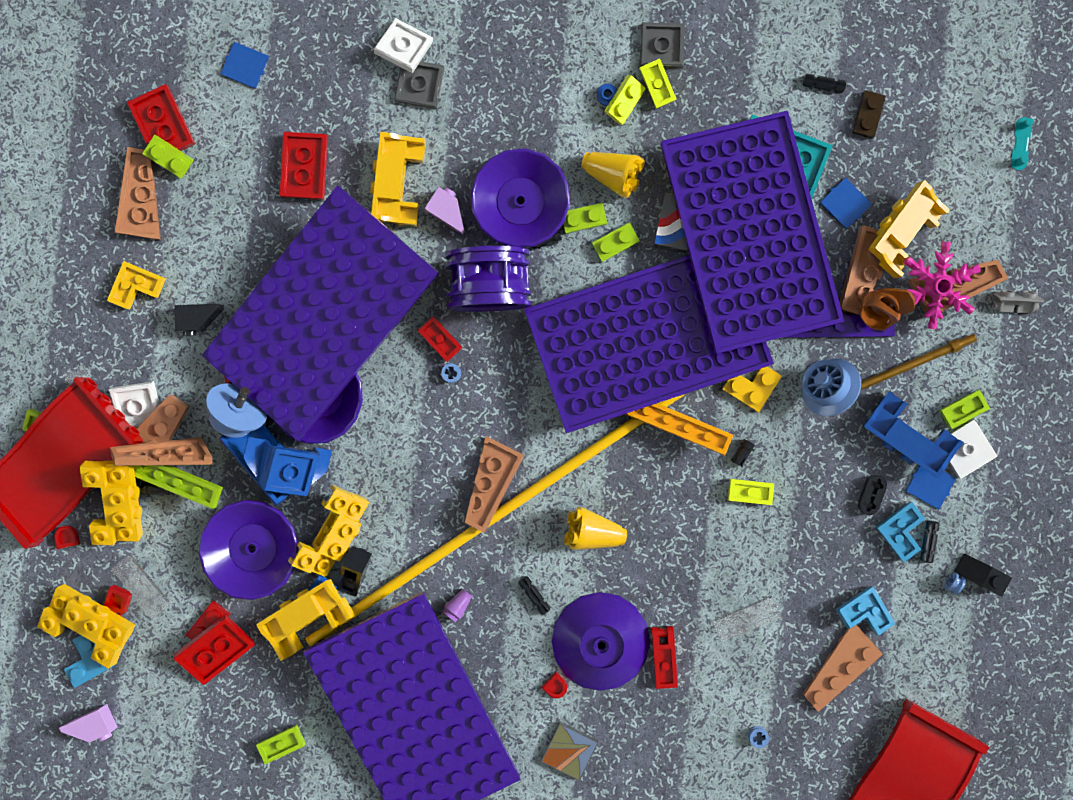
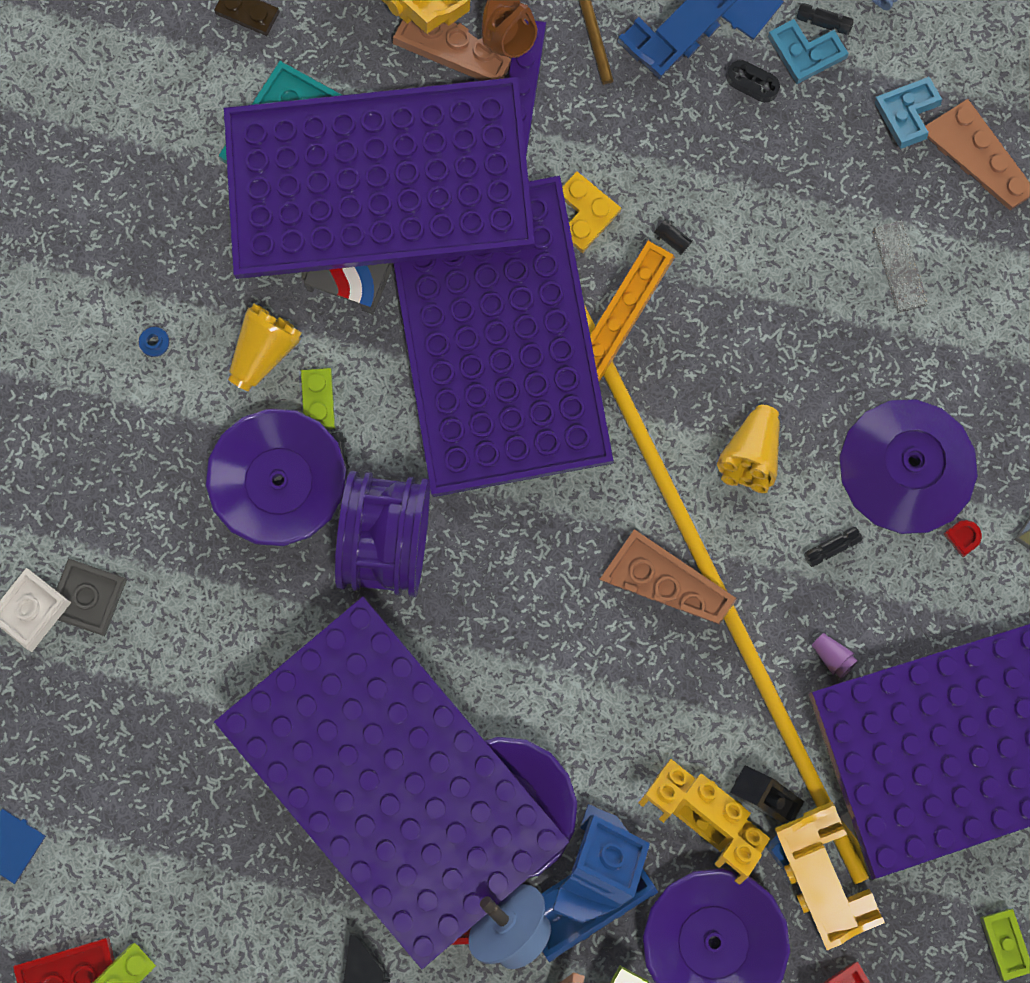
camera: 85 degrees left, 10 degrees down
red plate [280,132,328,200] -> none
yellow bracket [370,132,426,227] -> none
red plate [417,316,463,362] -> none
lavender slope [425,187,465,235] -> none
medium blue bush [441,363,461,383] -> none
lime plate [592,222,640,262] -> none
neon yellow plate [604,75,646,125] -> none
neon yellow plate [639,58,676,109] -> none
dark grey tile [640,22,685,68] -> none
red plate [651,625,678,689] -> none
neon yellow plate [727,479,774,505] -> none
medium blue piece [802,358,861,416] -> none
black axle [803,73,846,93] -> none
blue piece [820,177,872,229] -> none

